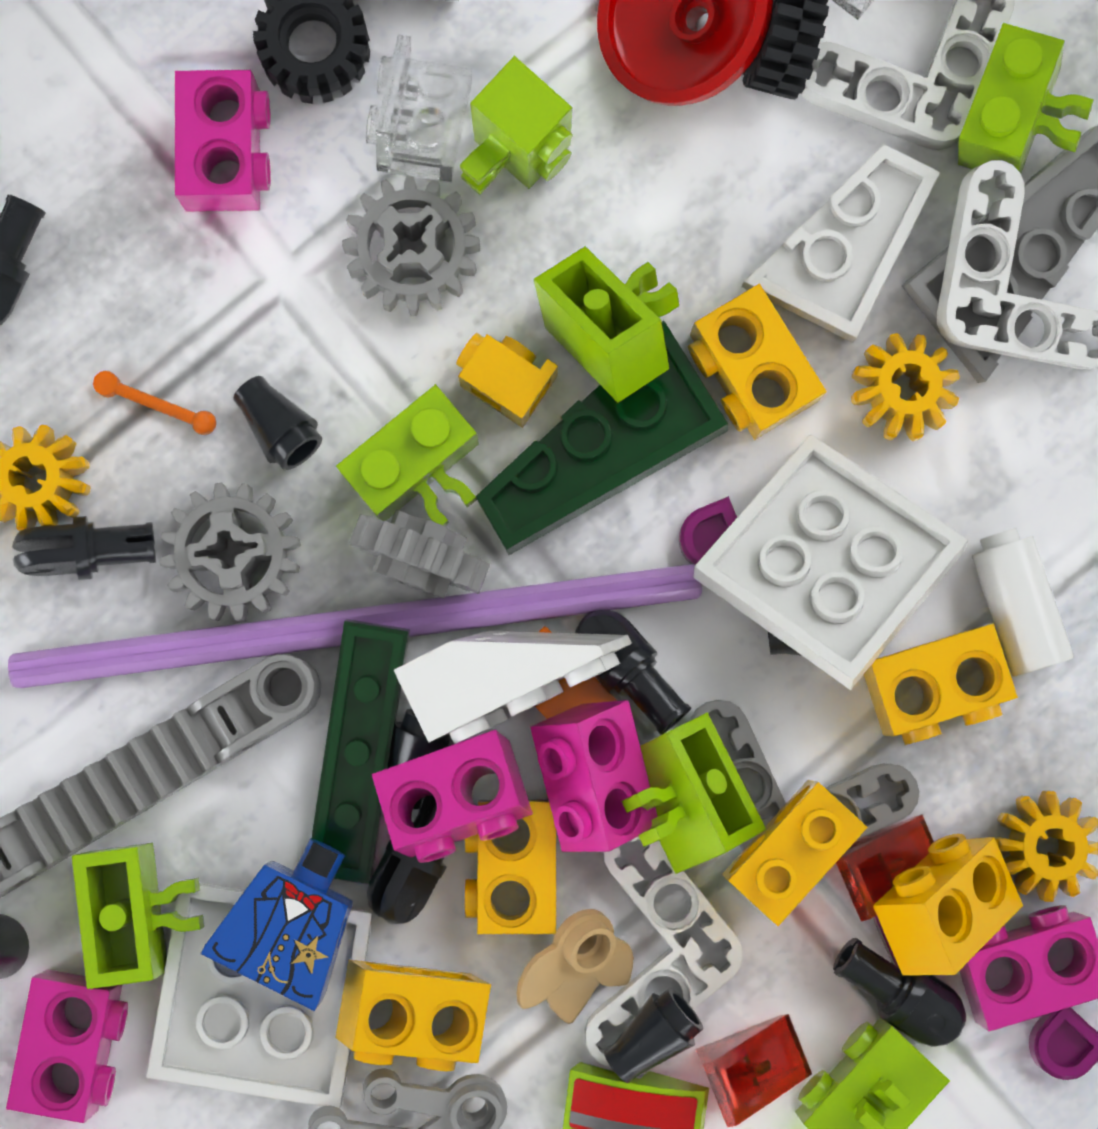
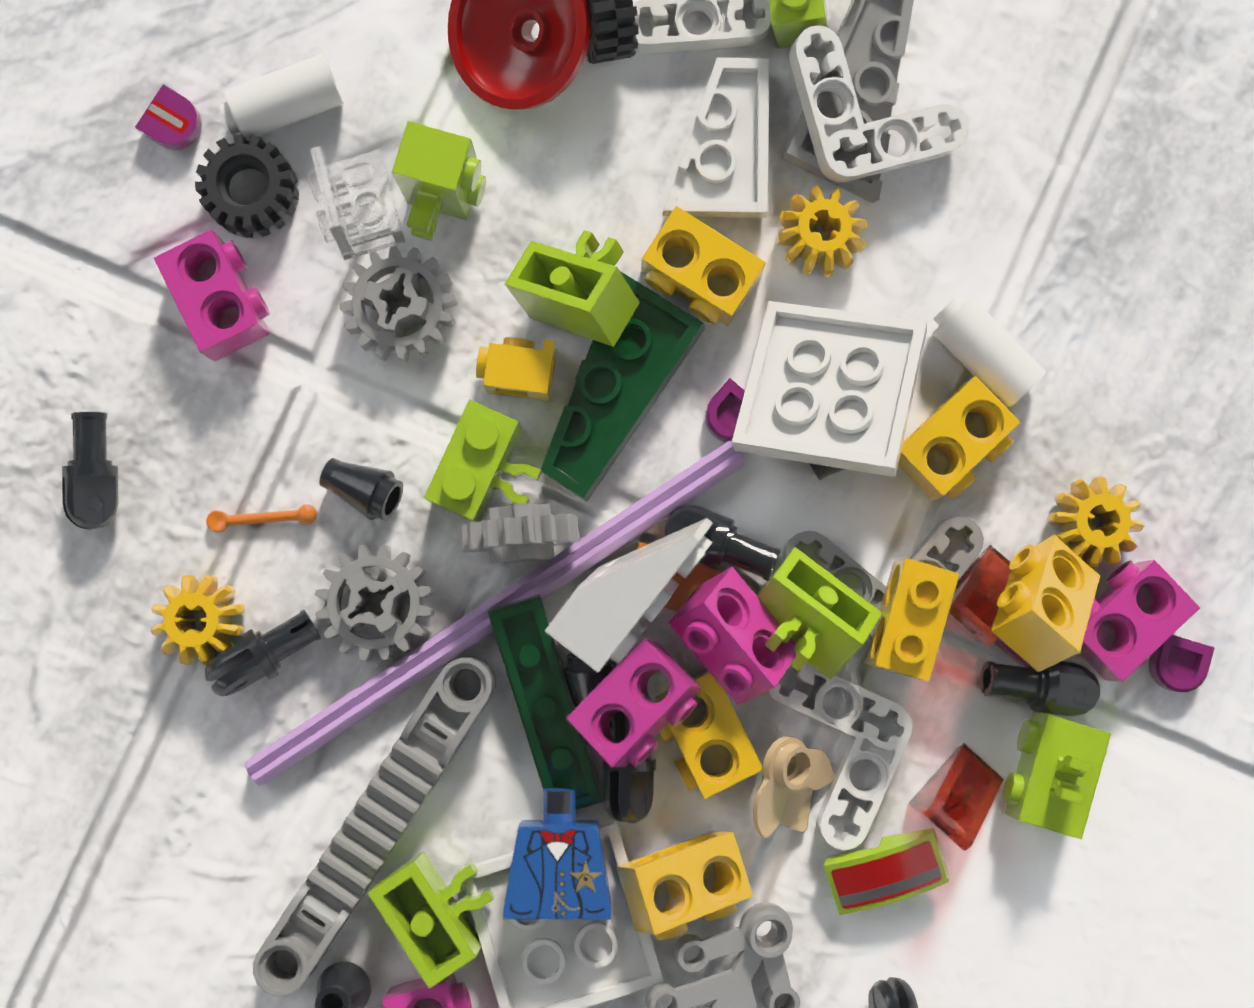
camera: 25 degrees left, 0 degrees up
black cone [604,988,703,1083] -> none

